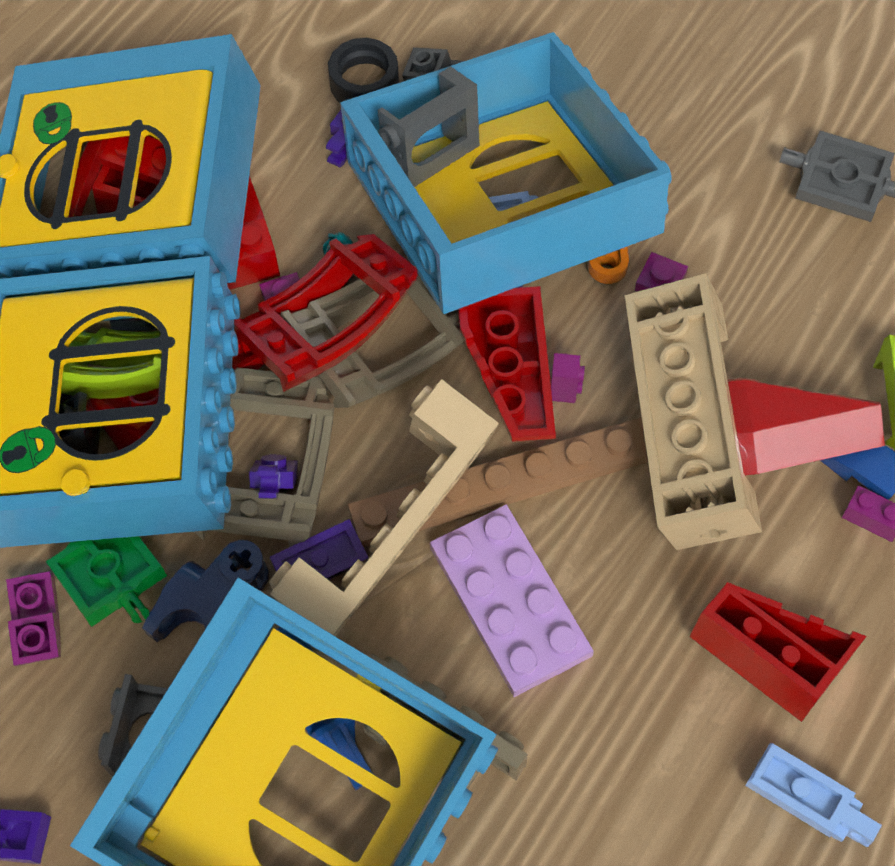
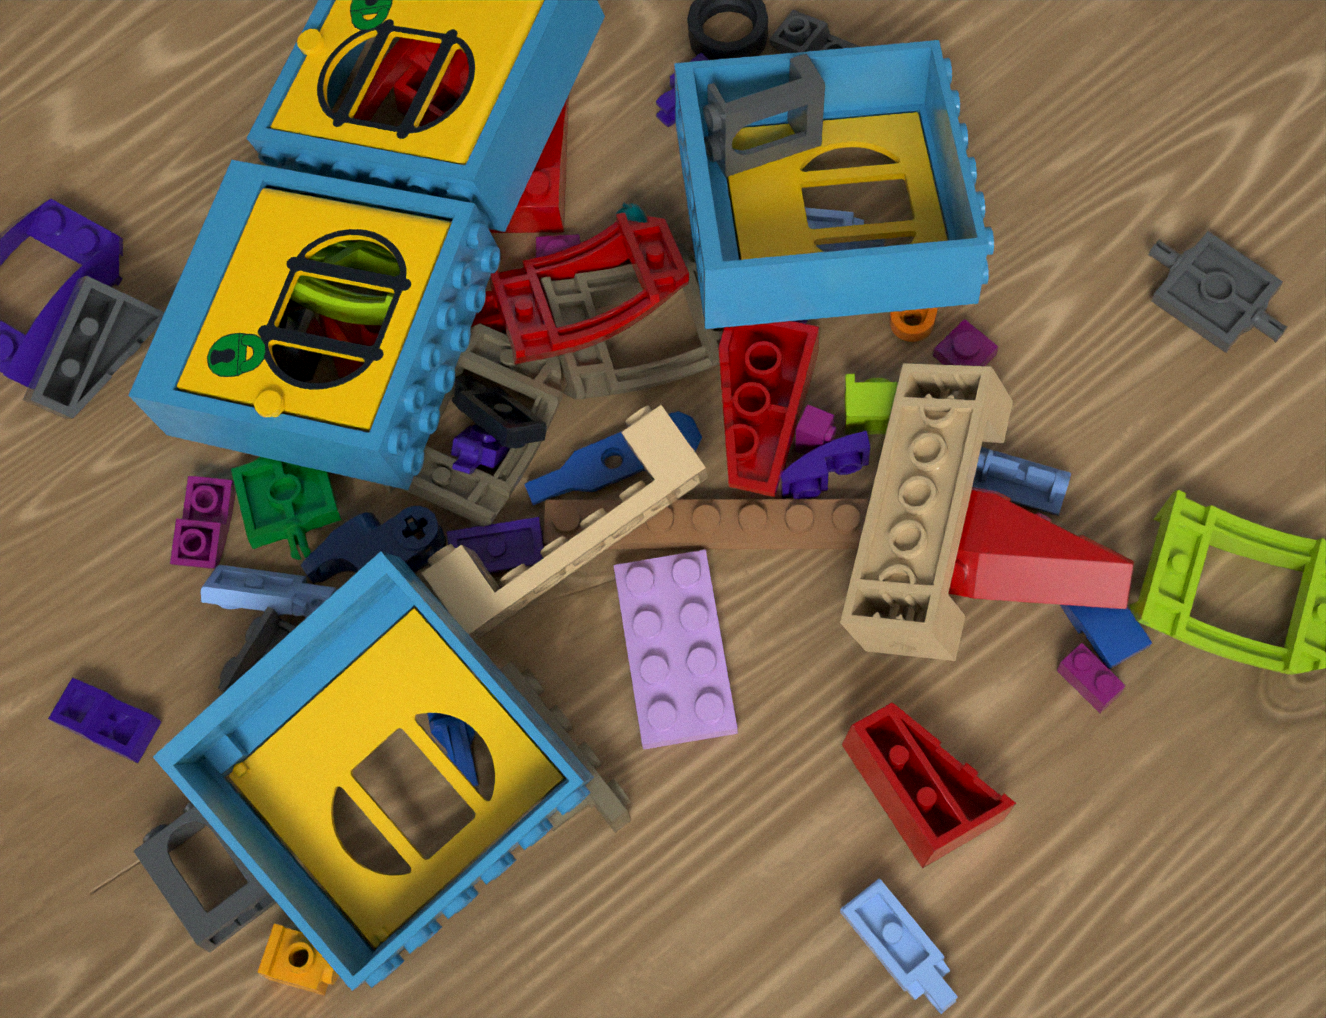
camera: 25 degrees right, 5 degrees up
none -> light blue hinge [201,565,336,618]
none -> black hinge [452,375,547,448]
none -> blue piece [524,411,702,505]
none -> dark purple slope [781,431,871,499]
none -> lime brick [844,374,898,435]
none -> medium blue hinge [972,447,1071,516]

